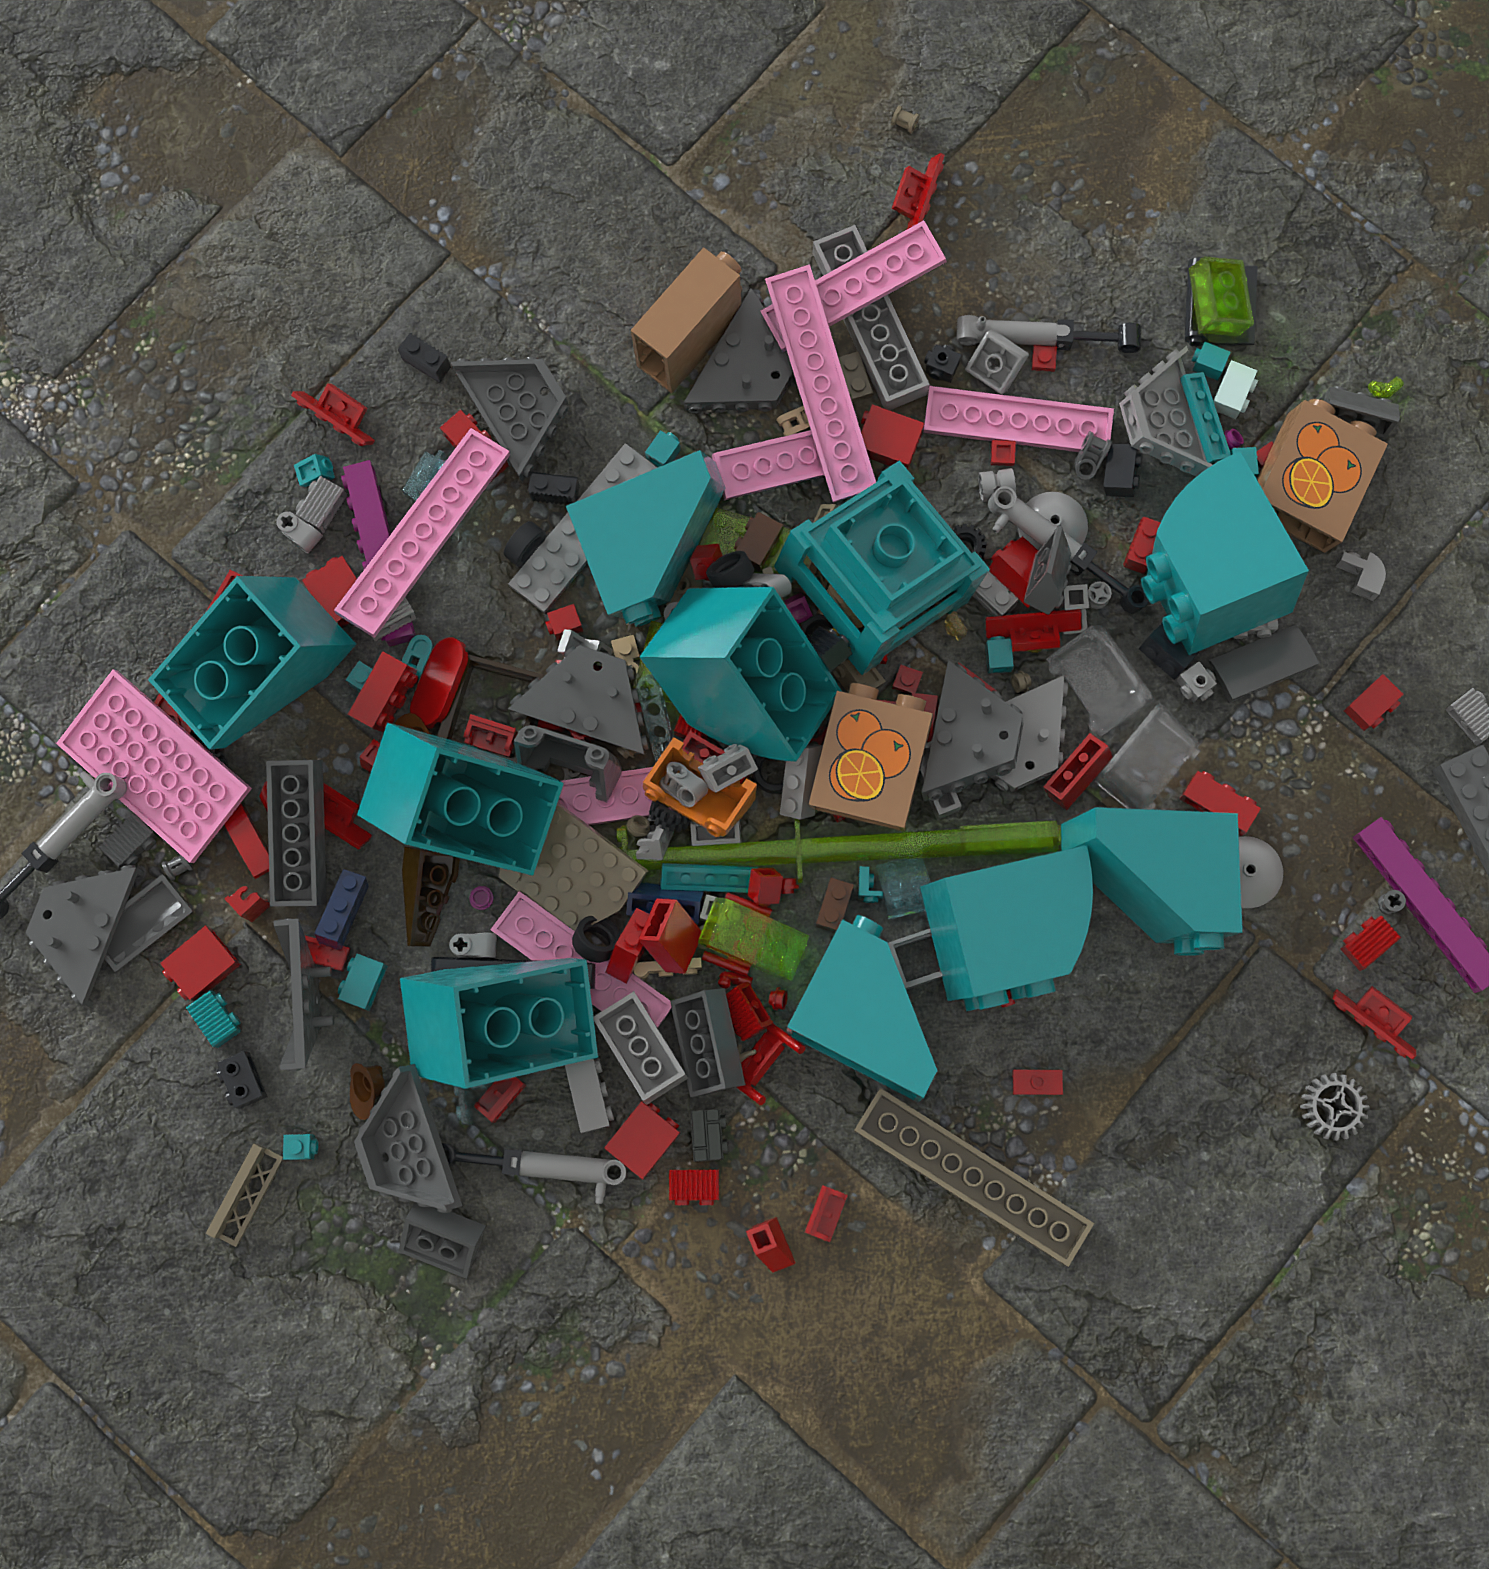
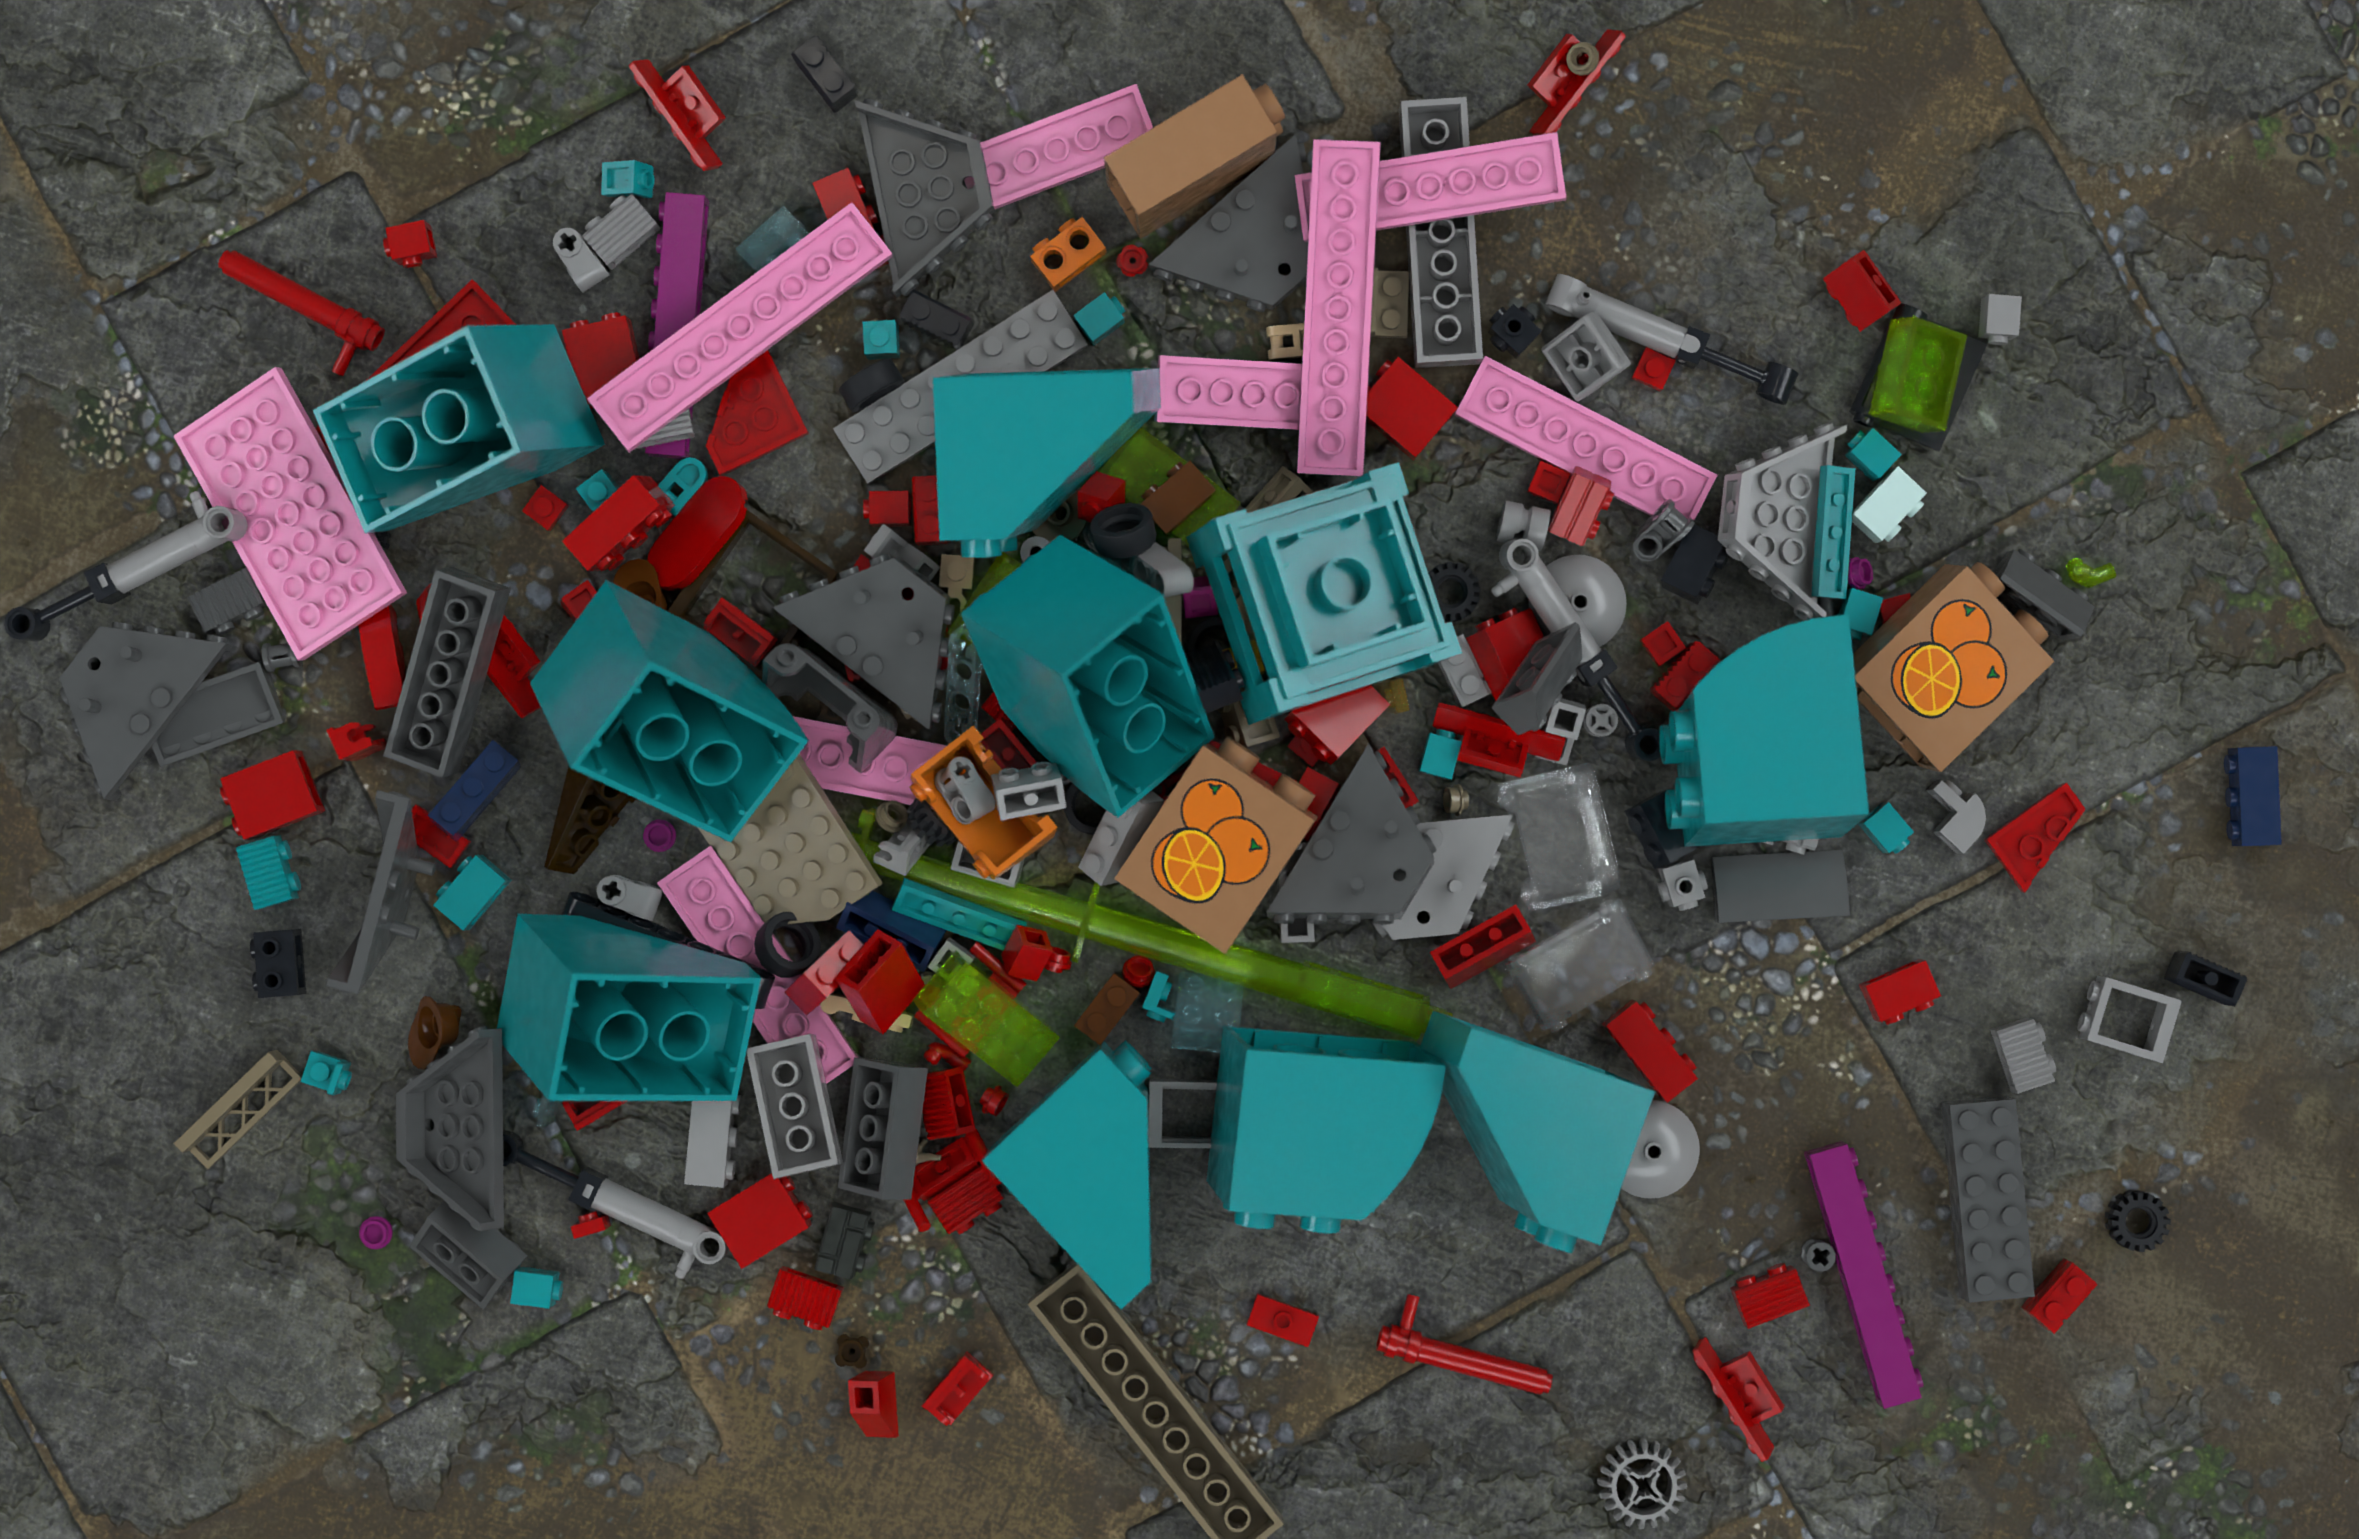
camera: 20 degrees right, 10 degrees up
none -> red cylinder [218,250,385,376]
none -> magenta plate [359,1216,393,1249]
none -> red brick [383,220,438,268]
none -> teal brick [510,1267,563,1309]
none -> red plate [522,485,569,531]
none -> red plate [570,1211,611,1239]
none -> red plate [706,350,809,476]
none -> dark brown plate [835,1334,869,1369]
none -> teal brick [862,320,900,360]
none -> red brick [912,475,950,545]
none -> red brick [927,1165,1005,1235]
none -> bright pink plate [964,84,1153,209]
none -> orange brick [1030,217,1107,292]
none -> red plate [1116,245,1148,277]
none -> red plate [1122,955,1155,987]
none -> red brick [1284,676,1391,765]
none -> red cylinder [1376,1294,1553,1395]
none -> brick [1548,466,1614,546]
none -> dark tan plate [1566,42,1599,76]
none -> red plate [1639,621,1686,667]
none -> red brick [1823,250,1902,332]
none -> teal brick [1858,802,1914,854]
none -> light grey brick [1978,294,2022,345]
none -> red wing [1984,783,2086,893]

